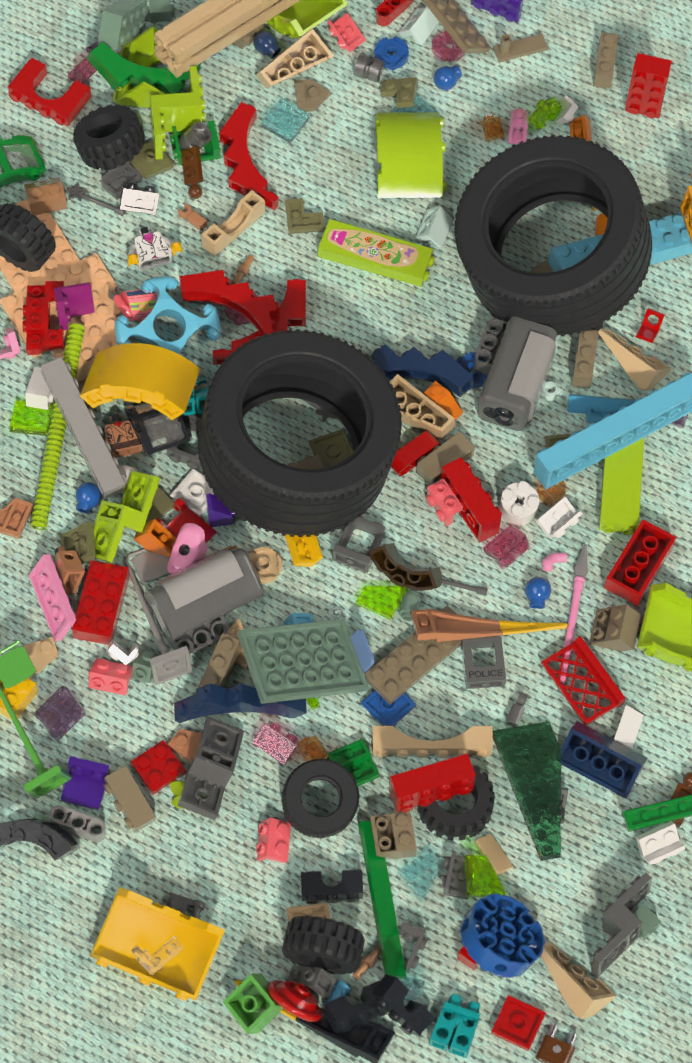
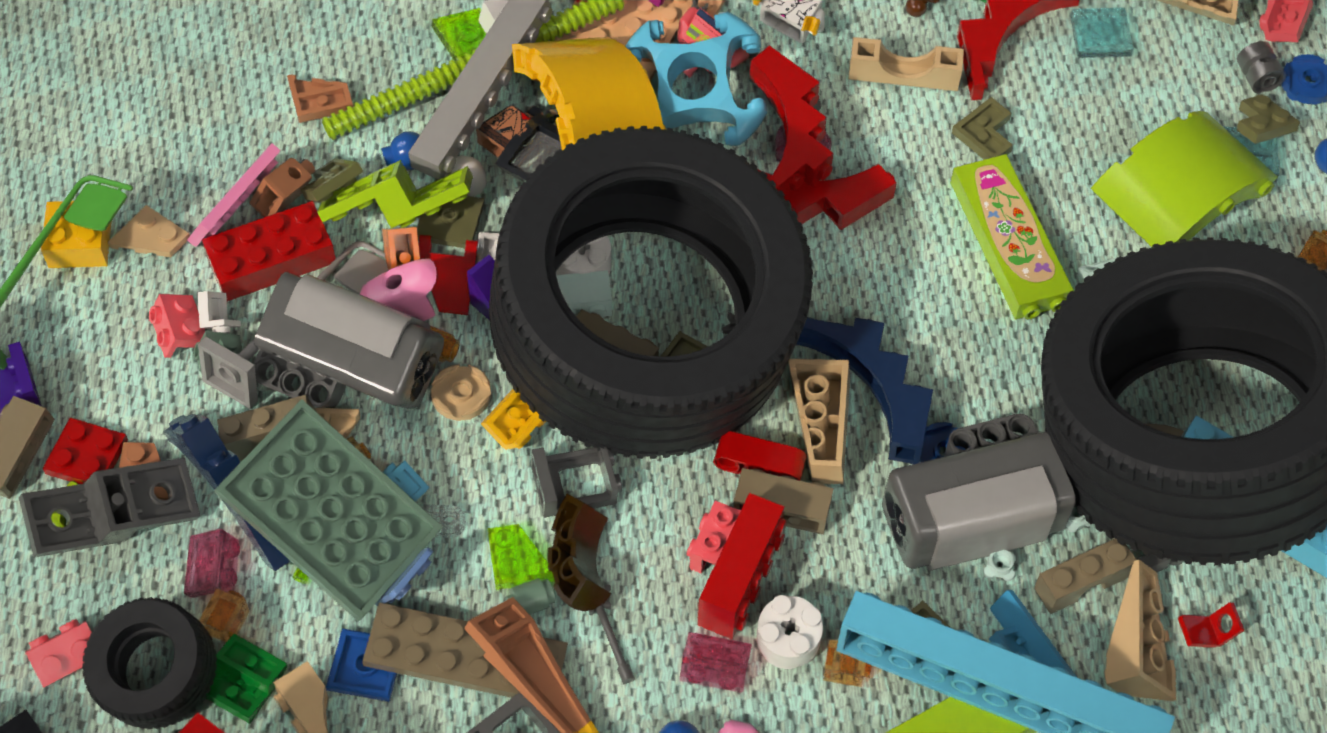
camera: 55 degrees right, 5 degrees down
clear purple plate [35,685,85,741] -> none
nougat bar [178,203,209,231] -> none
medium nougat bar [231,255,255,284] -> none
dark tan plate [294,79,331,113] -> none
orange slope [423,381,463,421] -> none
white bracket [535,497,583,538] -> none

